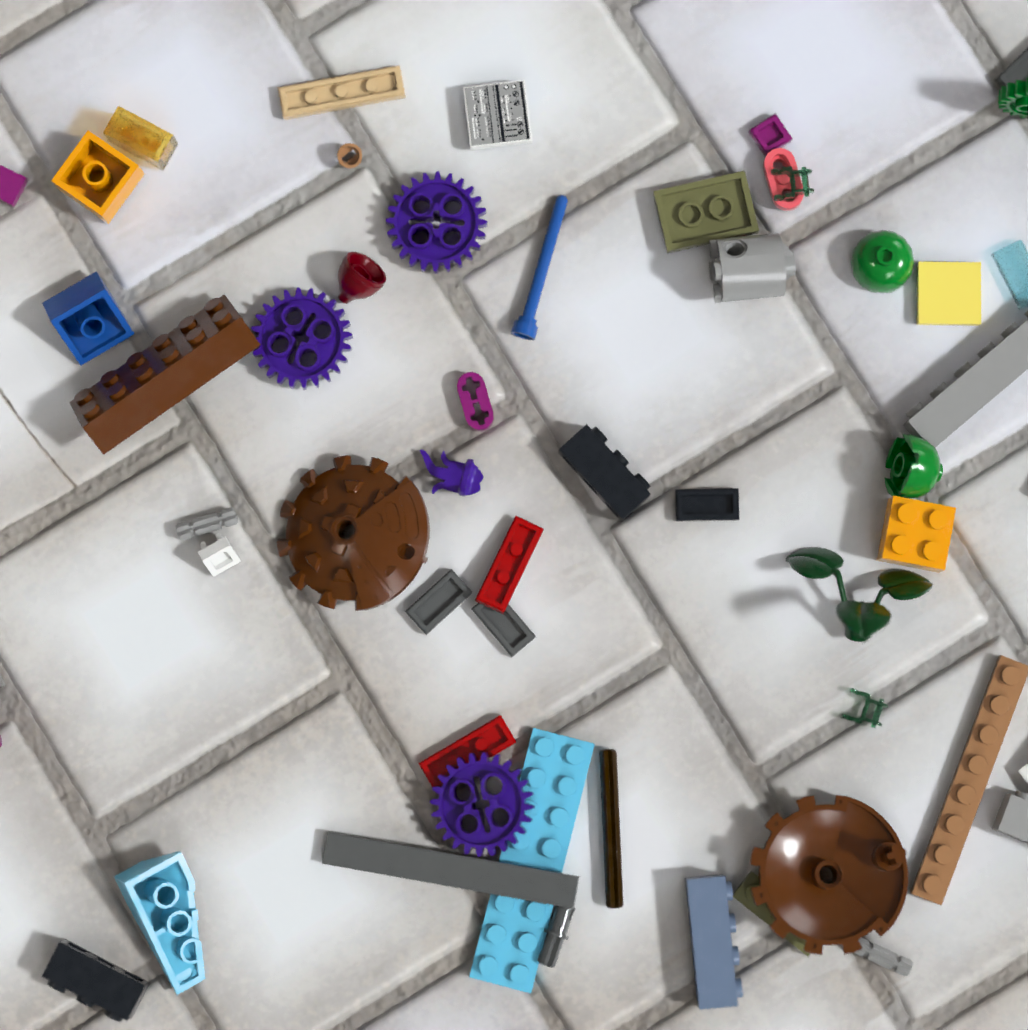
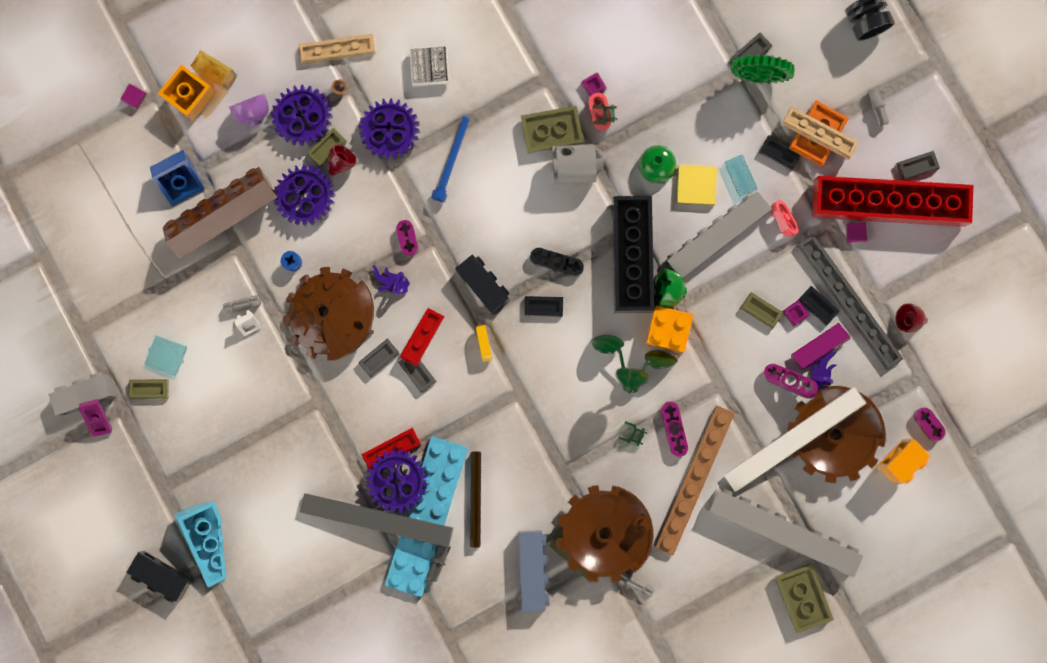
camera: 10 degrees right, 0 degrees up
none -> olive tile [129,379,169,399]
none -> clear light blue piece [144,335,187,376]
none -> medium lavender cylinder [229,94,269,127]
none -> dark purple gear [271,84,333,146]
none -> blue wheel [281,251,302,272]
none -> olive tile [306,127,347,168]
none -> yellow beam [476,325,492,362]
none -> black beam [530,248,584,277]
none -> black brick [612,196,654,313]
none -> magenta beam [661,401,688,457]

